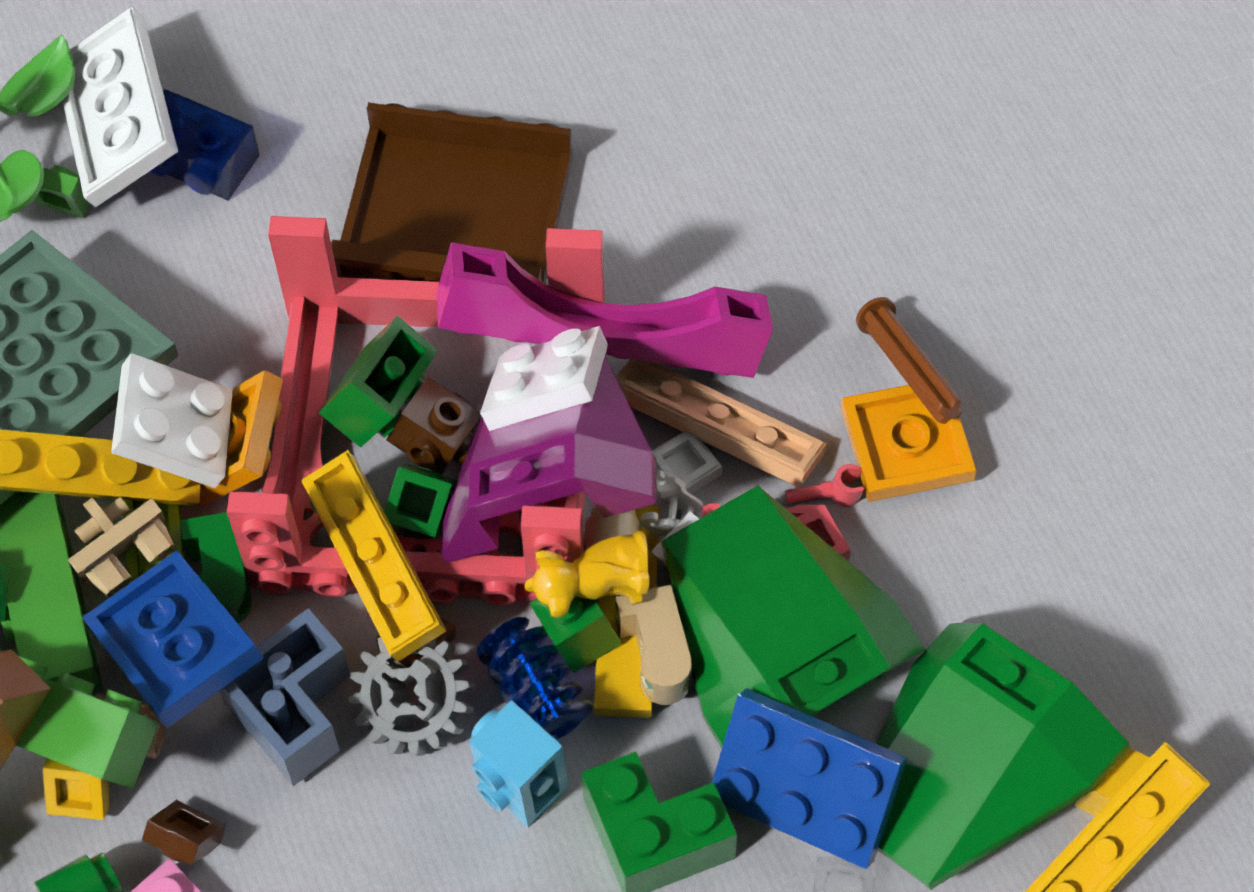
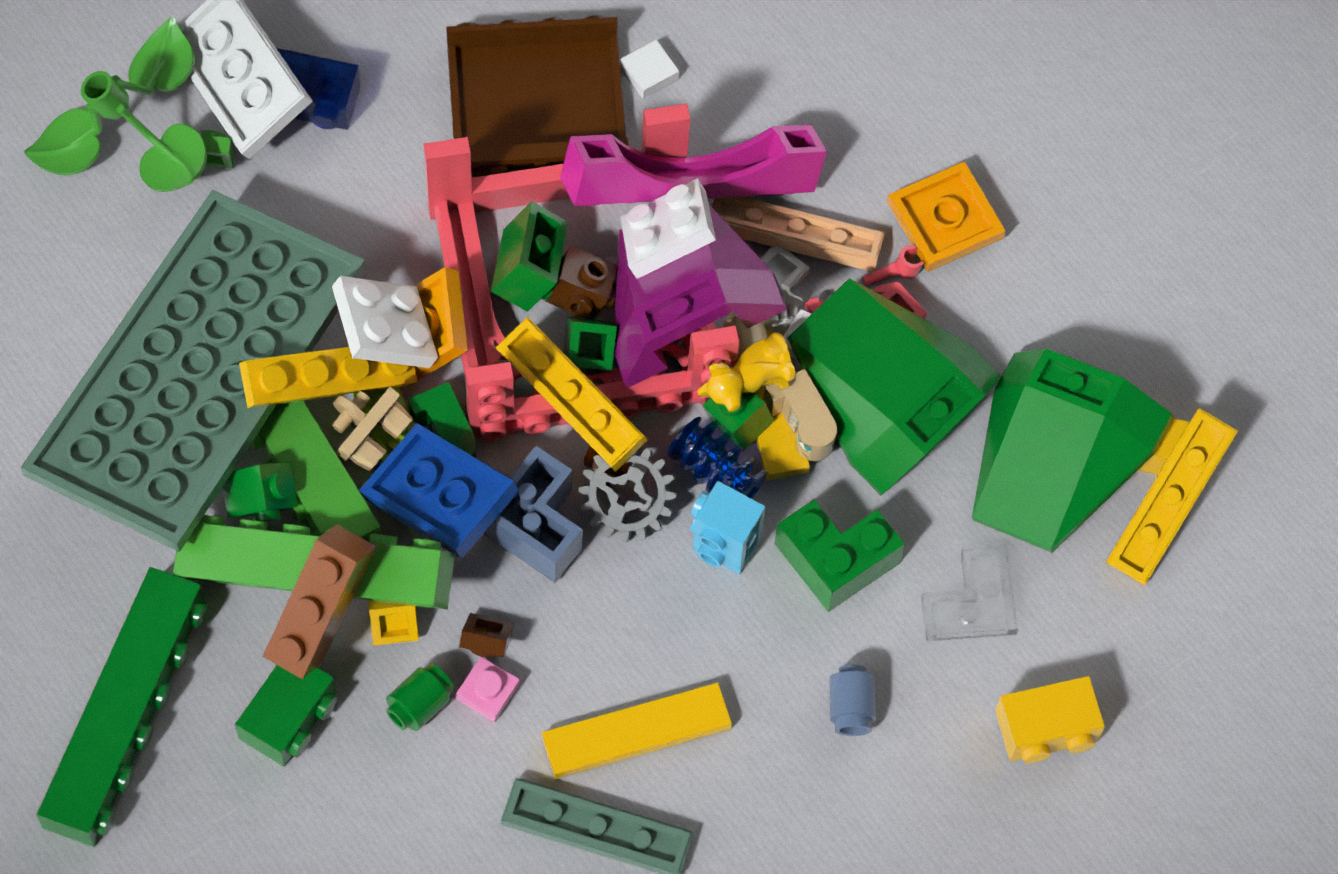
camera: 20 degrees left, 5 degrees up
blue plate [712,688,908,869] -> none
dark orange axle [856,297,962,424] -> none
none -> white tile [620,39,679,99]

